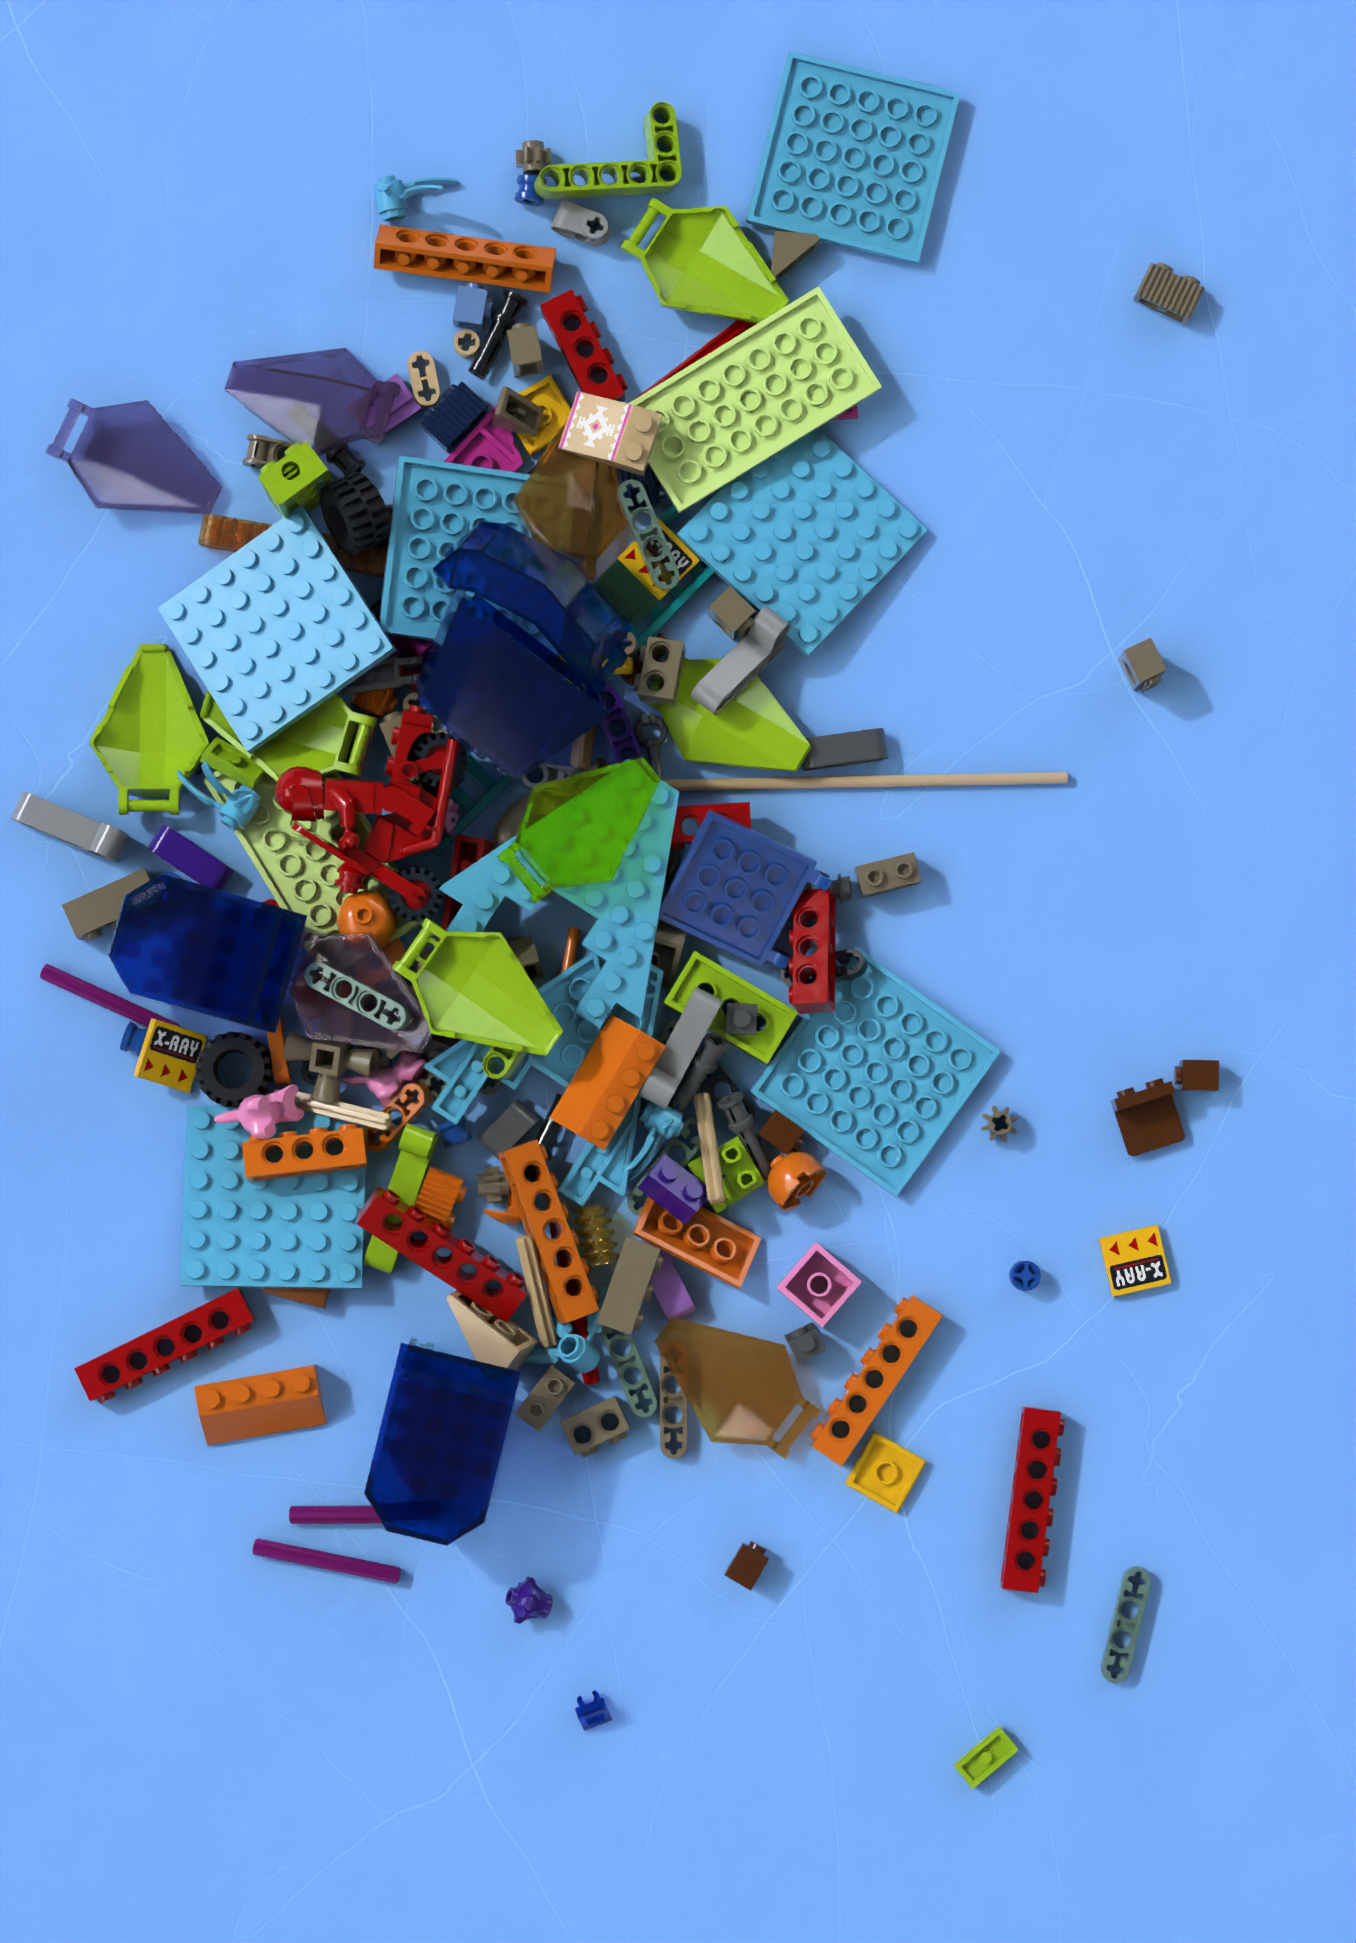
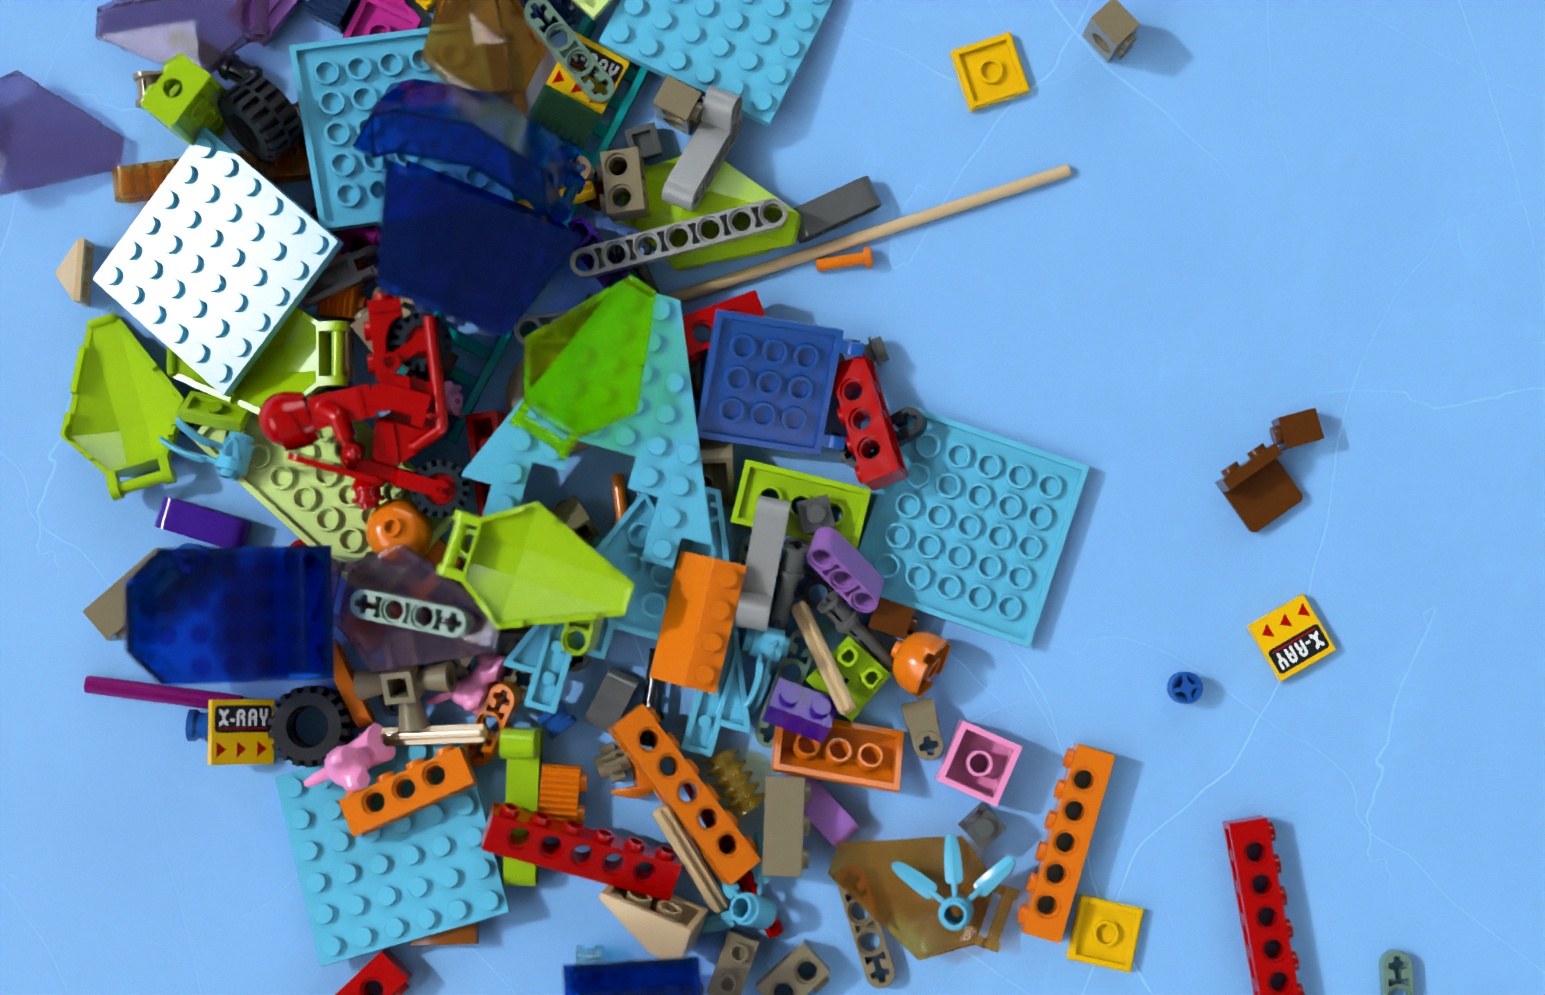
camera: 10 degrees left, 0 degrees up
light grey beam [11,791,130,863] -> none
tan tile [570,708,597,772] -> none
sand green beam [601,1326,657,1418] -> none
dark tan brick [854,852,921,898] -> none
dark tan gear [981,1106,1018,1142] -> none
none -> tan slope [55,238,94,306]
none -> light grey beam [570,198,788,279]
none -> dark grey plate [624,122,663,160]
none -> medium lavender beam [807,527,884,613]
none -> orange piece [816,246,874,272]
none -> medium azure plant [891,833,1016,931]
none -> dark tan piece [901,696,943,760]
none -> yellow tile [950,32,1030,112]

